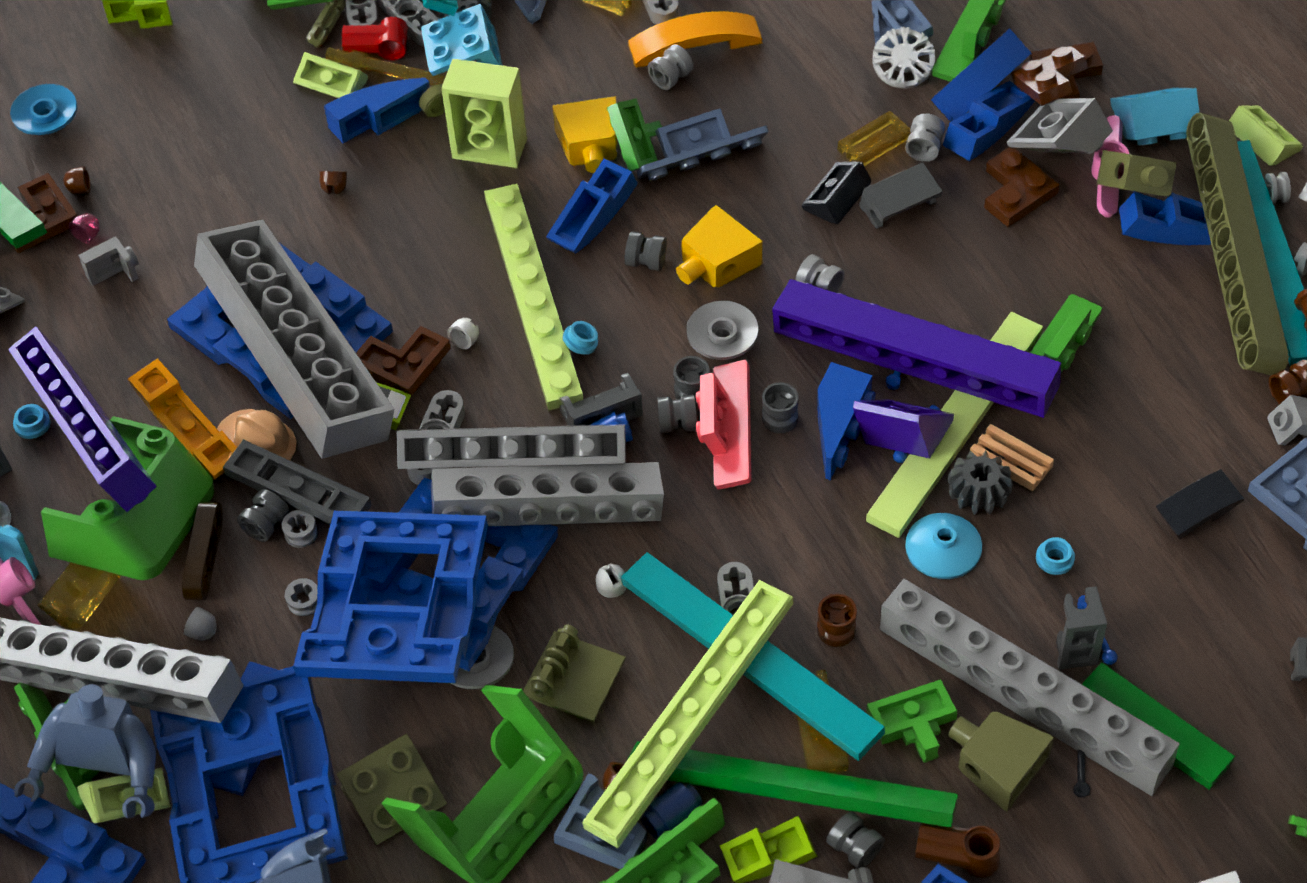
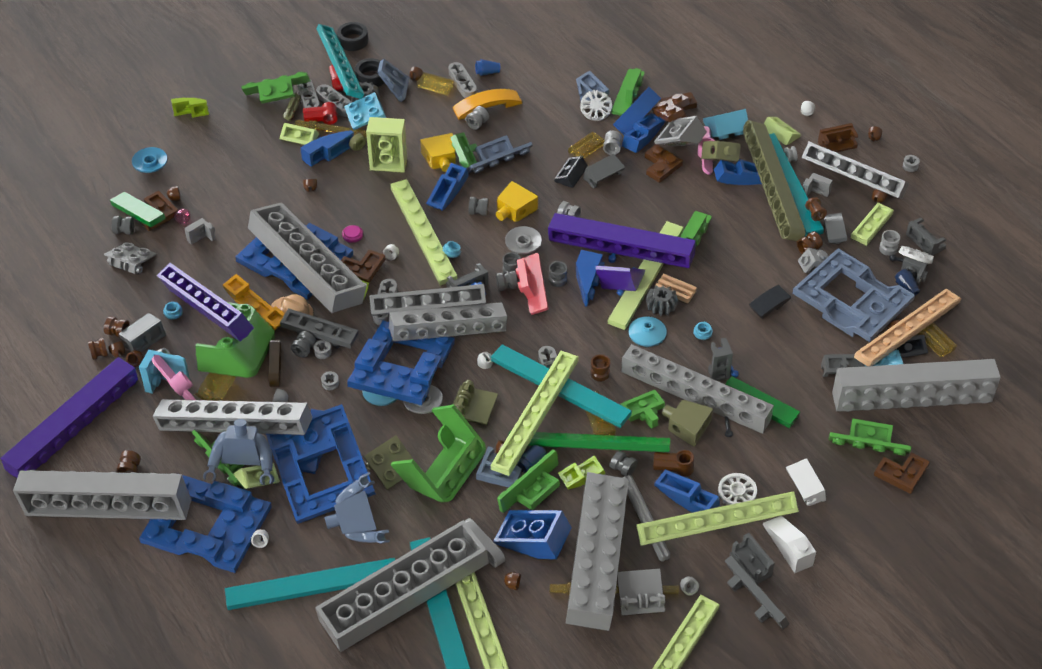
camera: 10 degrees left, 5 degrees down
blue piece [293,510,488,683] -> none
none -> dark pink piece [342,225,363,243]

